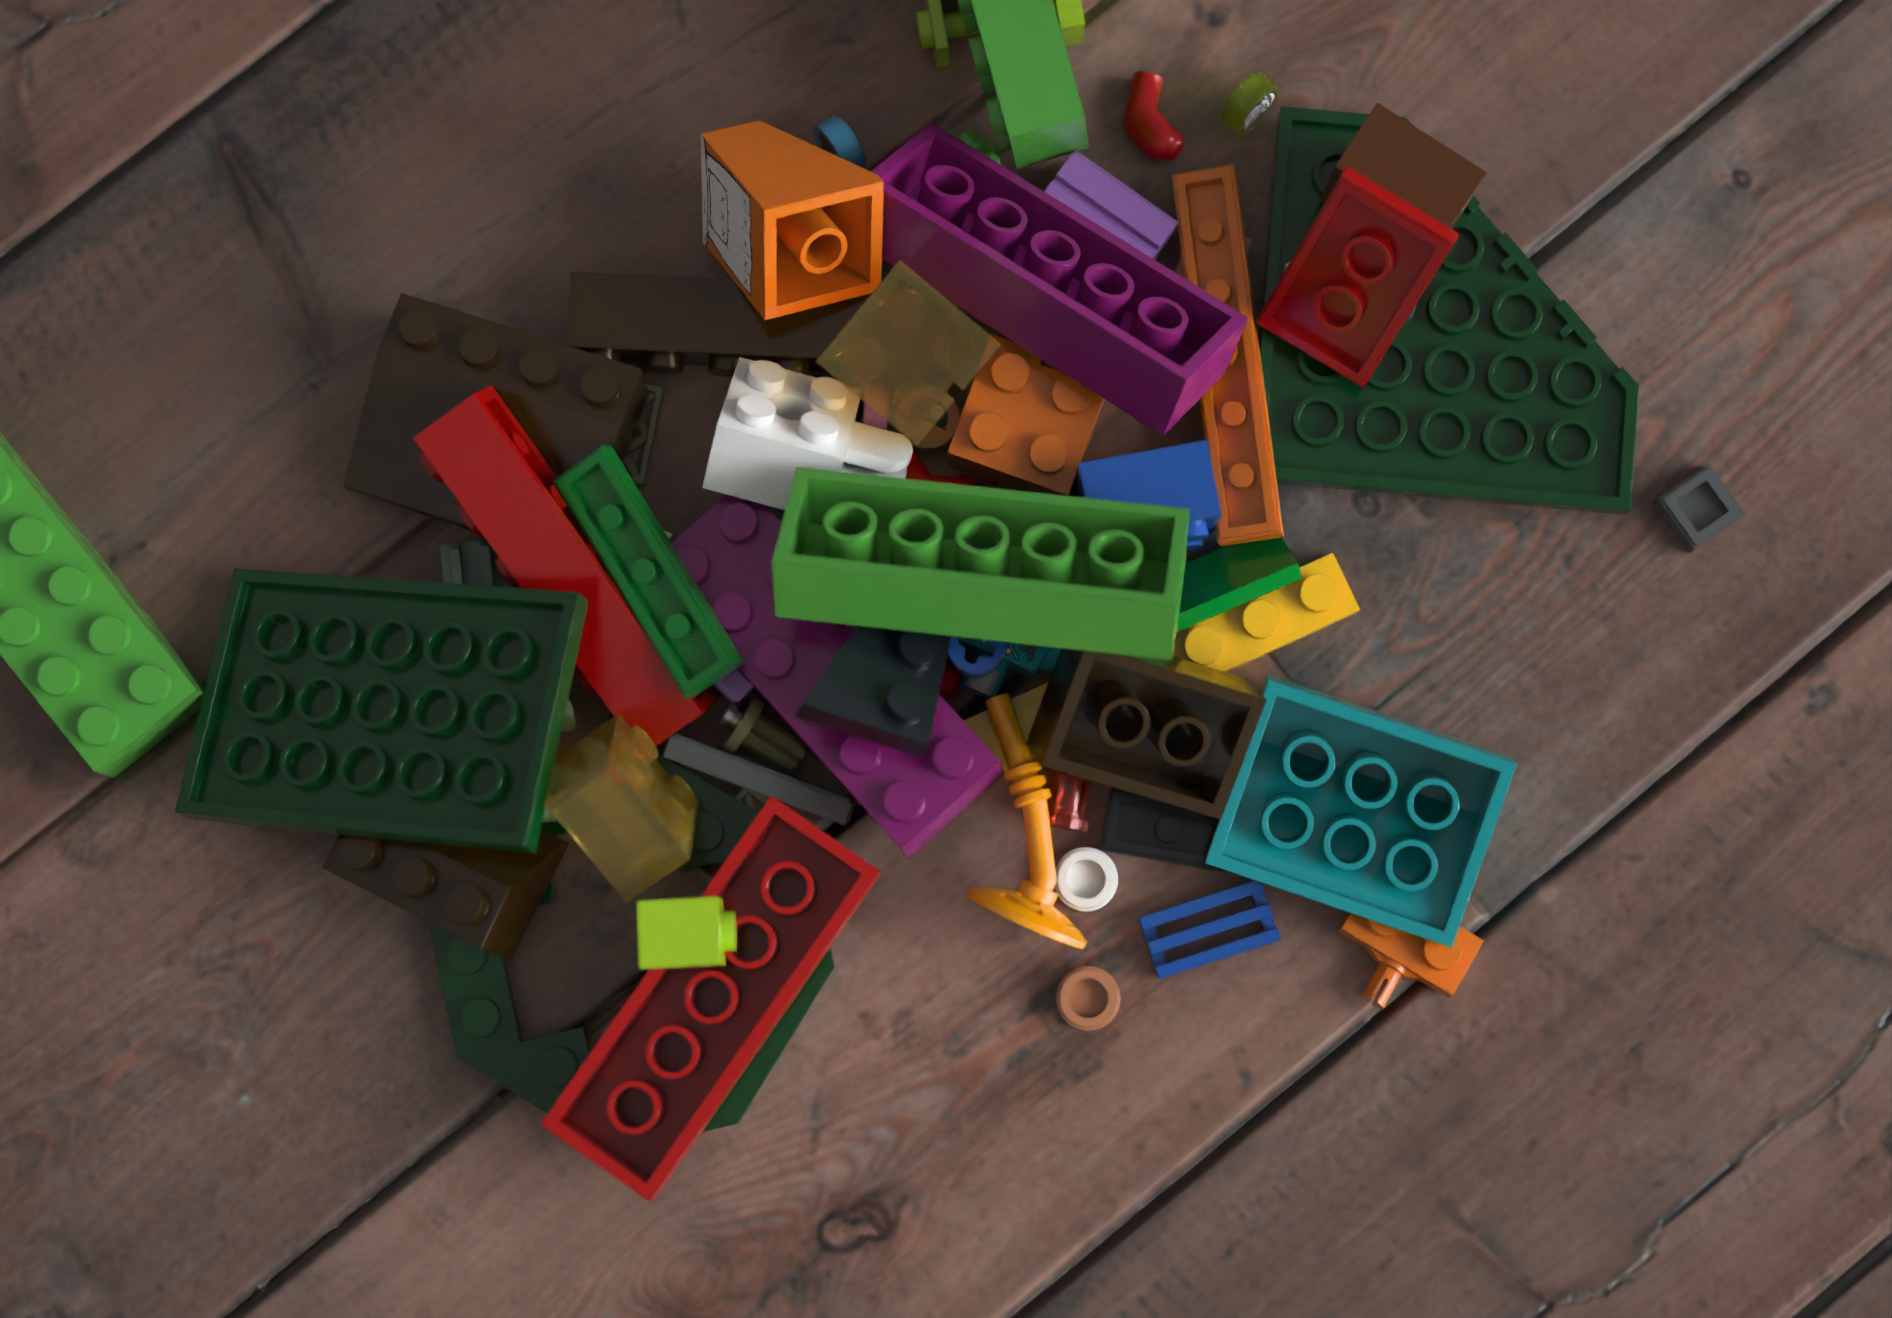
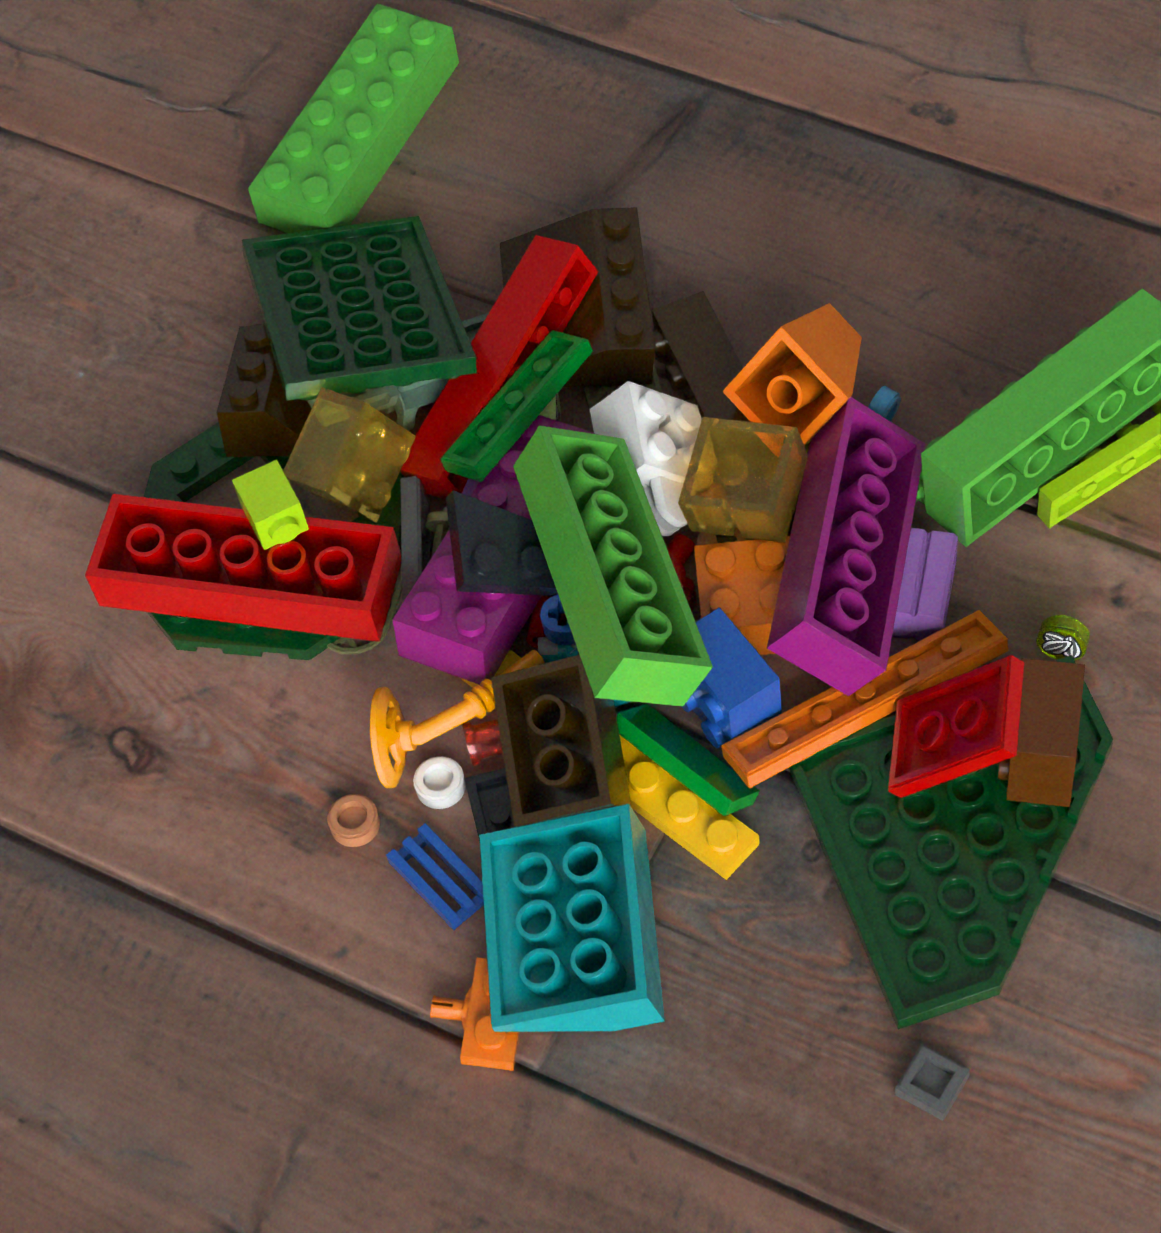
camera: 75 degrees right, 25 degrees down
red arm [1123,71,1184,162] -> none

